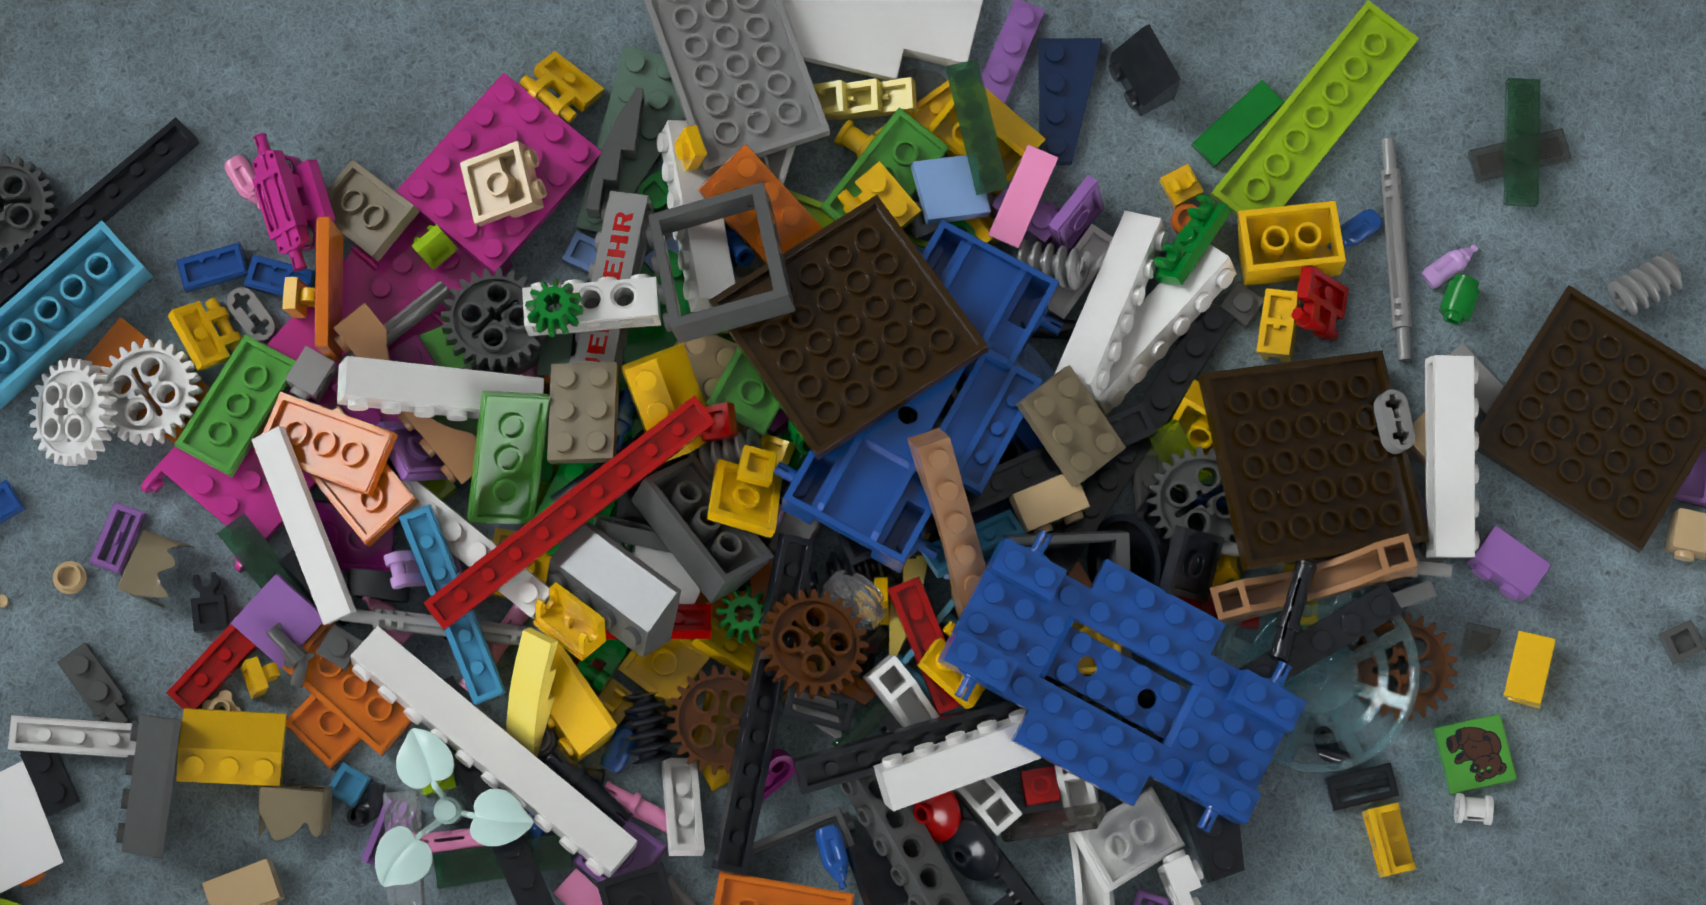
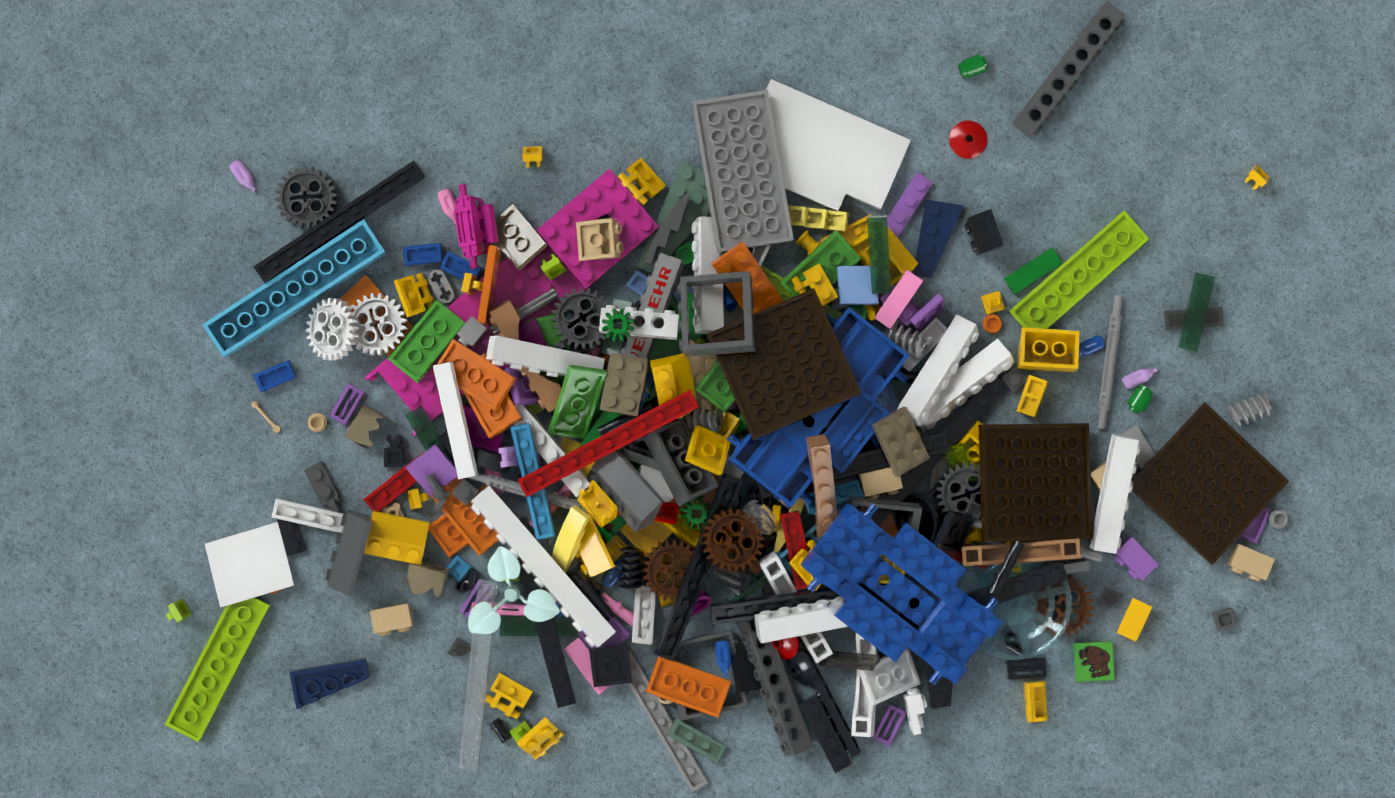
camera: 15 degrees right, 10 degrees up
yellow plate [675,125,707,171] -> none
red plate [702,402,738,442] -> none
yellow plate [736,445,777,488] -> none
red brick [1019,766,1061,808] -> none
green plate [1153,195,1232,285] -> none
red plate [1291,266,1349,341] -> none
light grey beam [1374,389,1415,454] -> none
white bush [1454,793,1494,825] -> none
none -> yellow tile [522,146,543,168]

